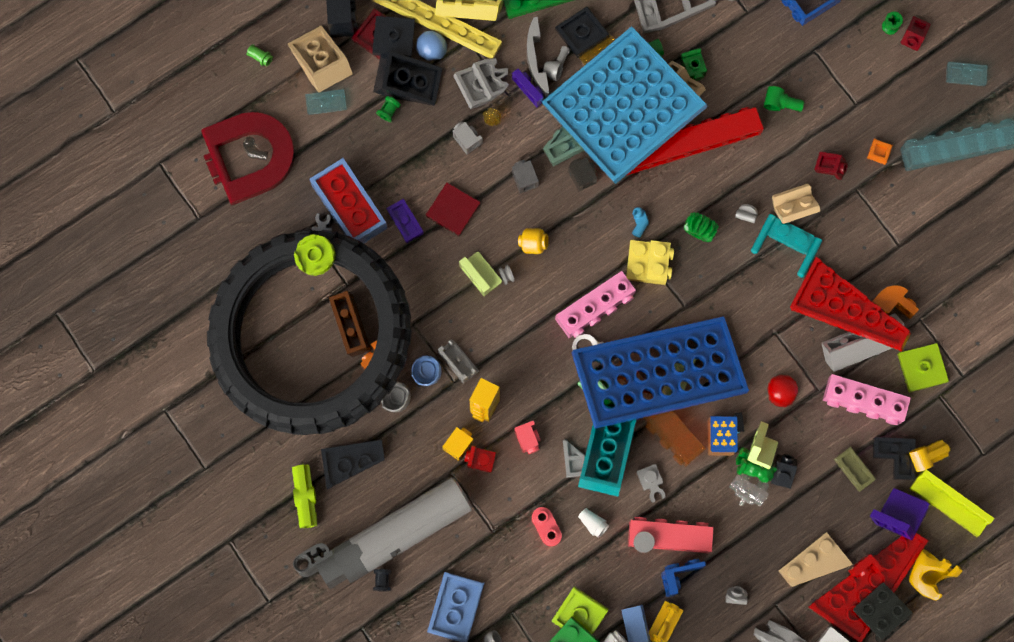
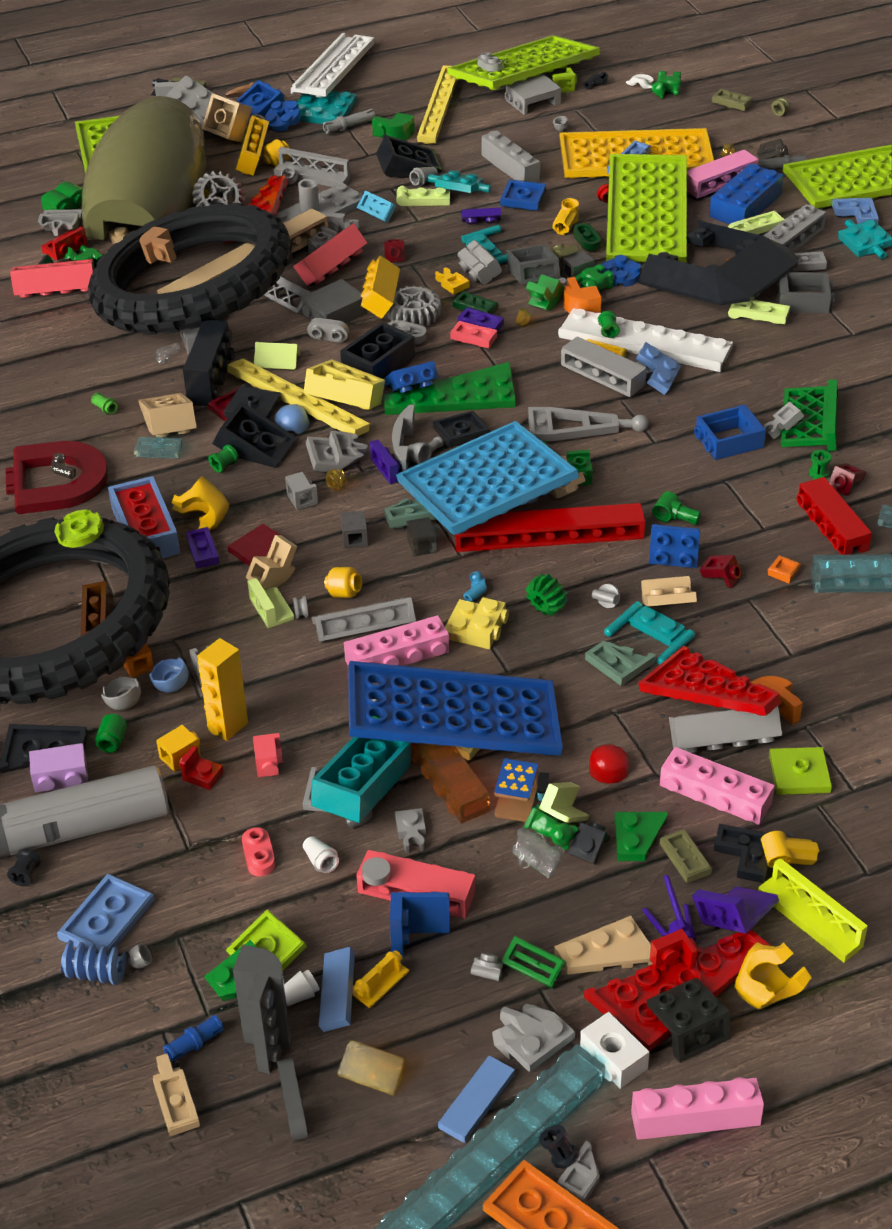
camera: 15 degrees right, 35 degrees down
none -> lavender brick [29,743,88,793]
none -> green brick [95,714,128,753]
none -> yellow piece [172,476,229,531]
none -> tan brick [246,535,298,589]
none -> light grey fence [312,597,416,641]
none -> green tile [501,936,567,989]
none -> sand green wing [585,641,656,686]
none -> green wing [614,812,668,861]
none -> dark purple plant [642,875,697,941]
none -> blue bracket [649,524,700,568]
none -> red brick [796,477,872,558]

